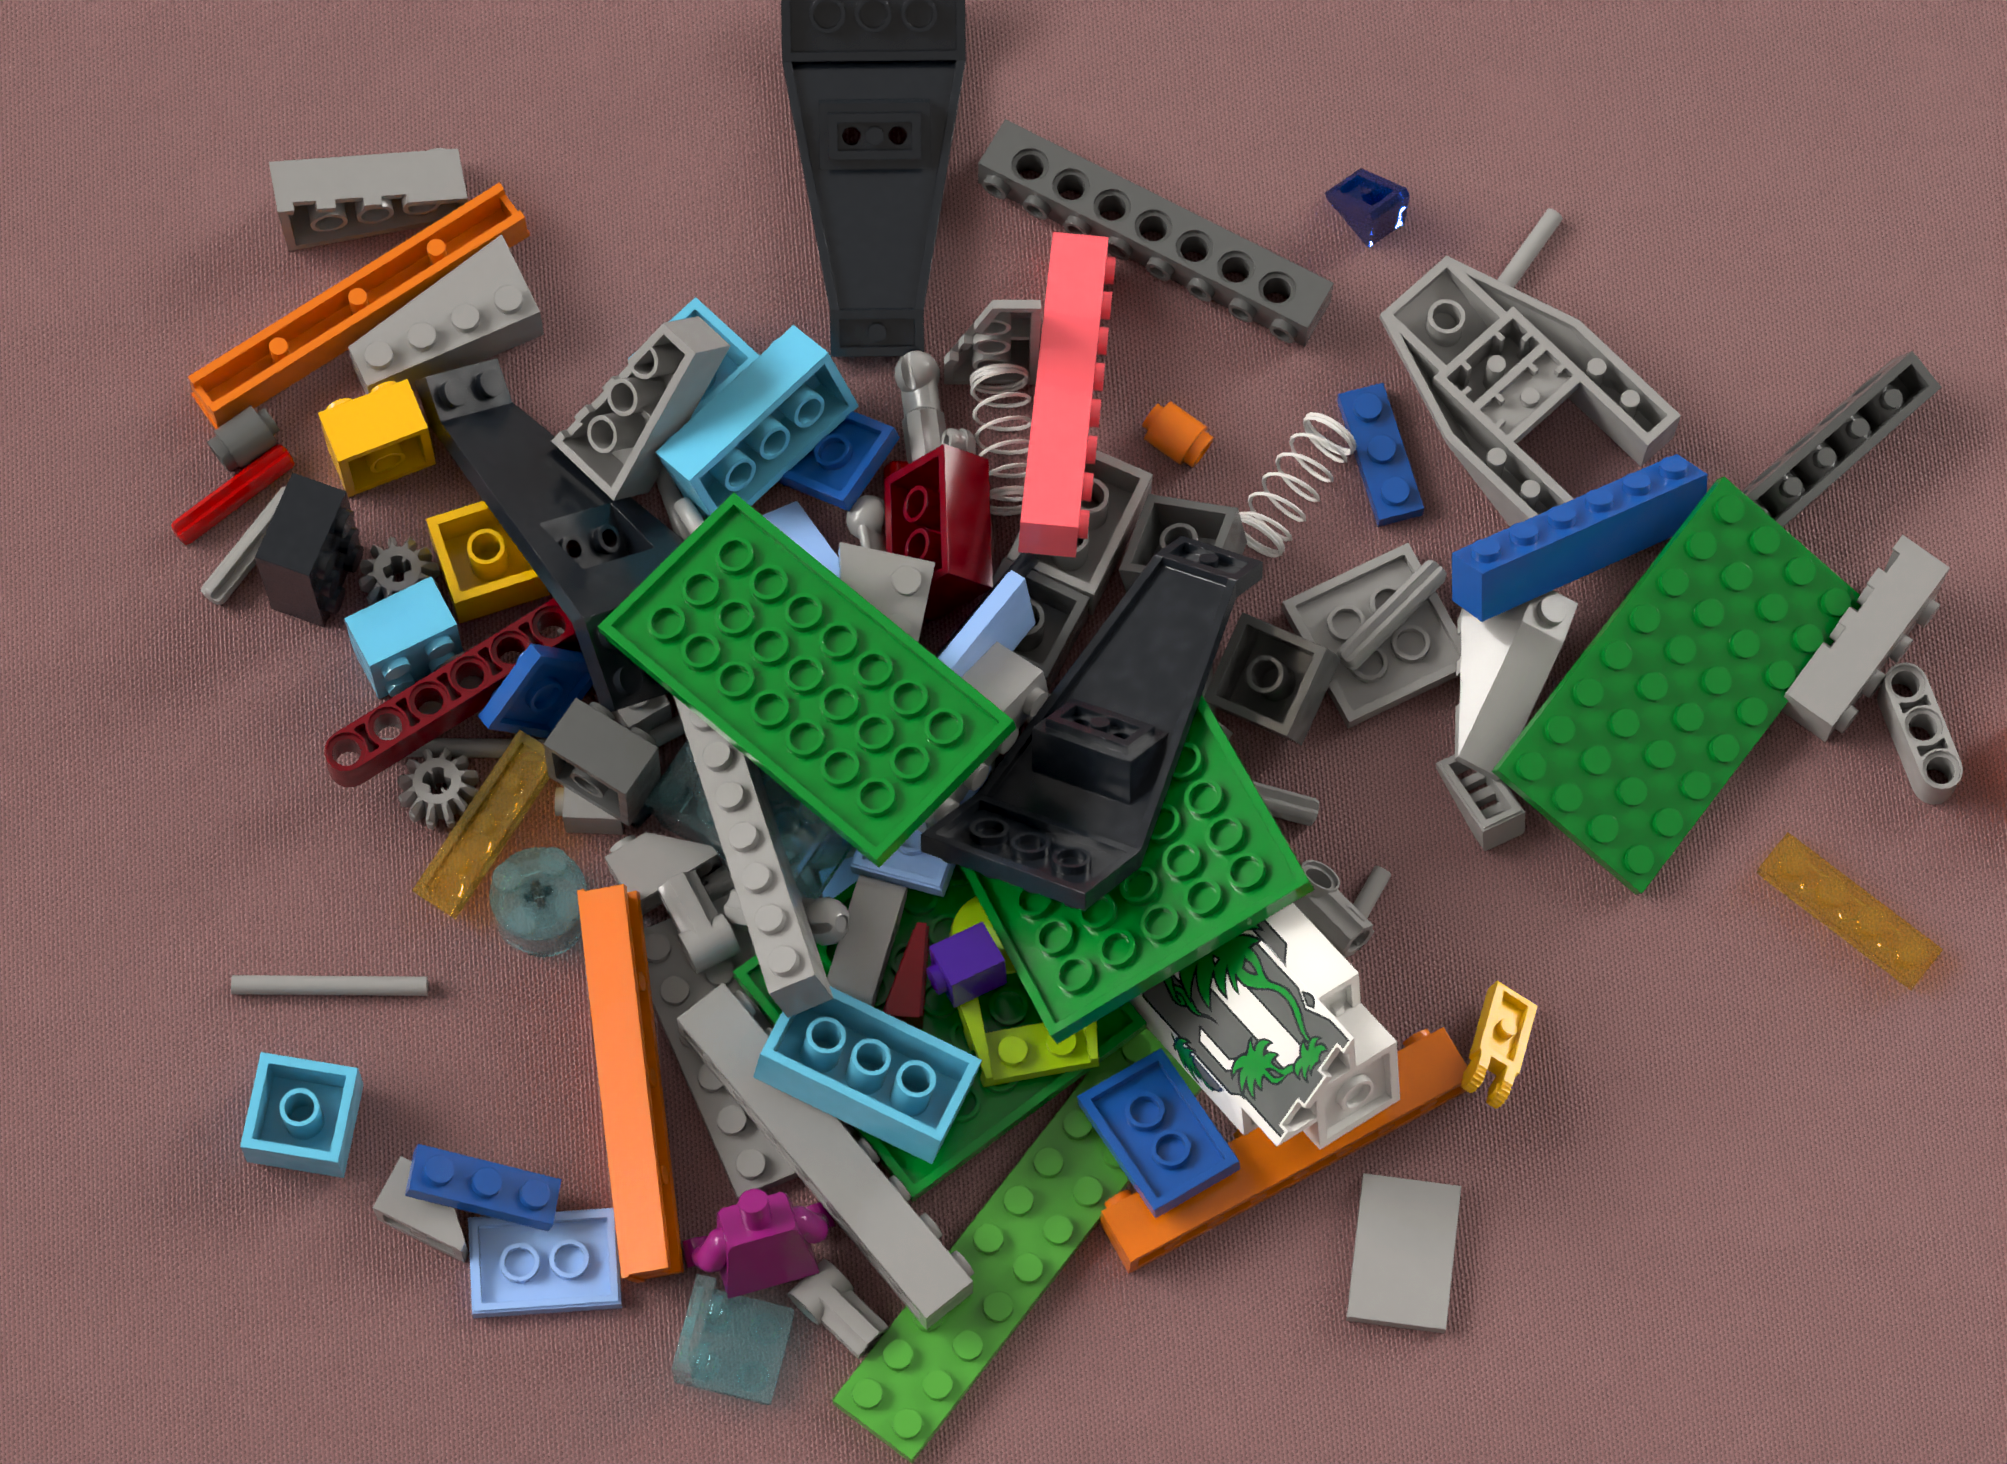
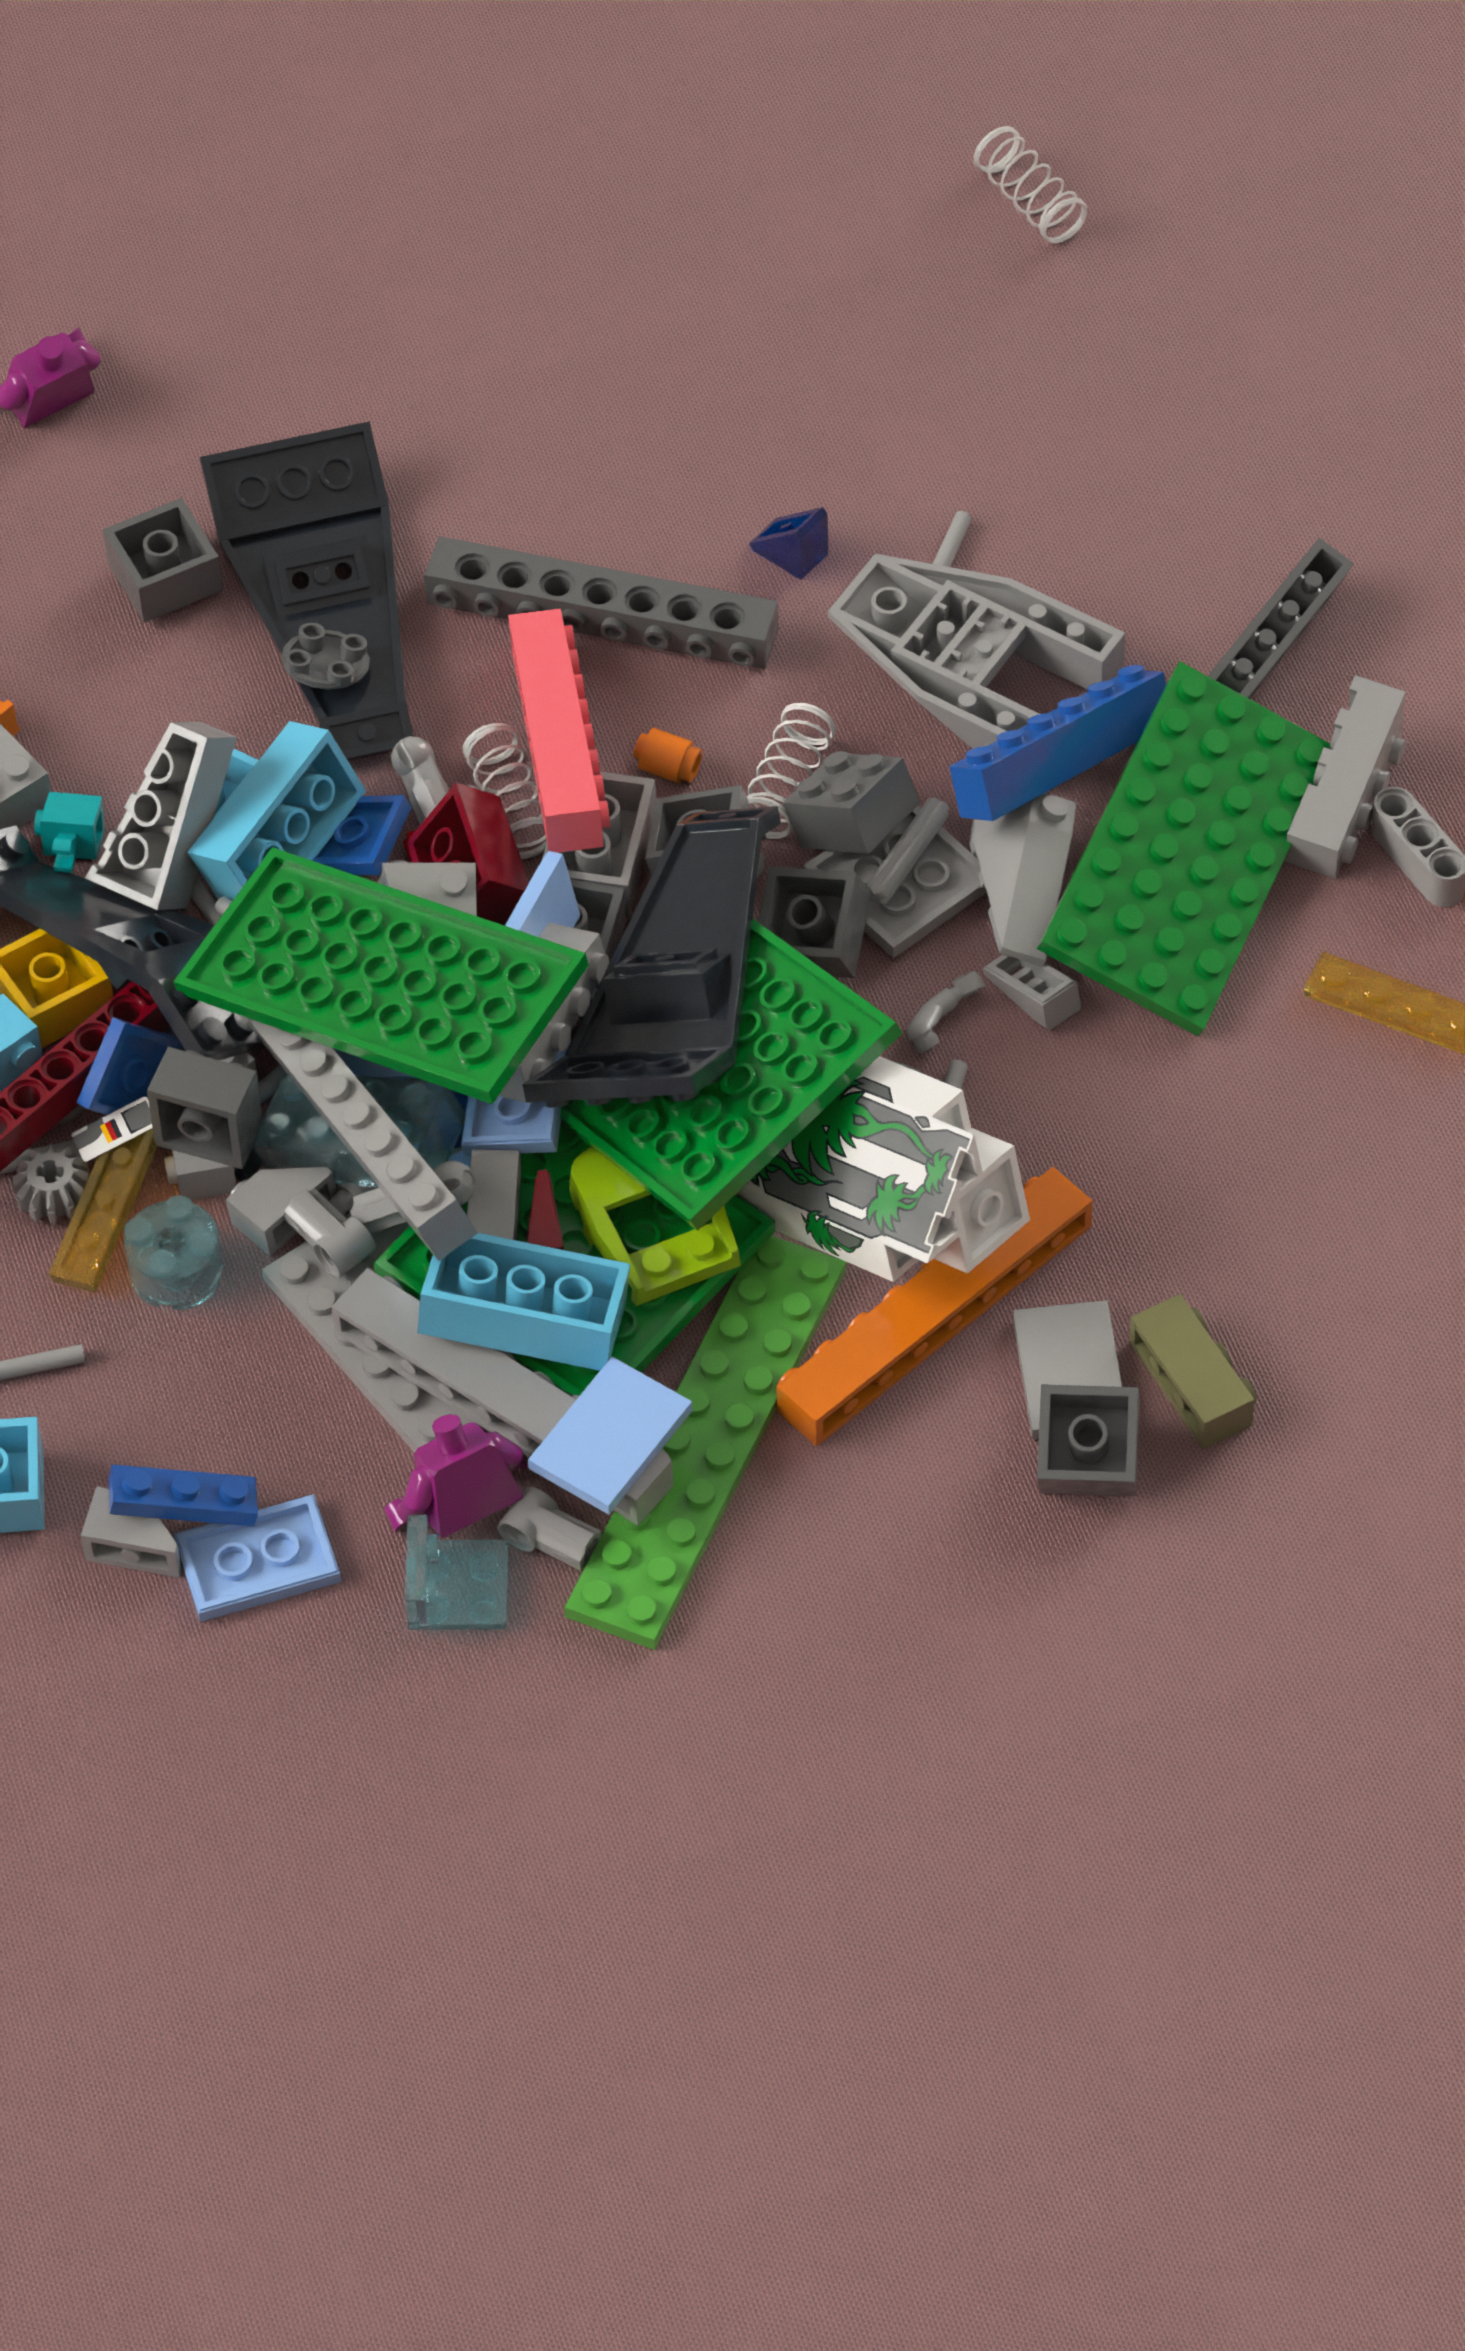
camera: 10 degrees left, 15 degrees down
orange tile [577,884,684,1283] -> none
dark purple brick [926,921,1007,1008] -> none
light grey wedge [944,300,1041,385] -> none
blue plate [1077,1048,1240,1219] -> none
blue plate [1337,383,1424,527] -> none
yellow hinge [1461,981,1537,1109] -> none
none -> teal brick [34,792,105,873]
none -> sticker [72,1097,152,1162]
none -> dark grey brick [102,498,223,623]
none -> dark grey dish [281,623,370,690]
none -> light blue tile [528,1357,693,1515]
none -> dark grey brick [783,751,920,854]
none -> light grey arm [906,971,986,1053]
none -> dark grey brick [1037,1384,1140,1496]
none -> olive brick [1129,1294,1257,1449]

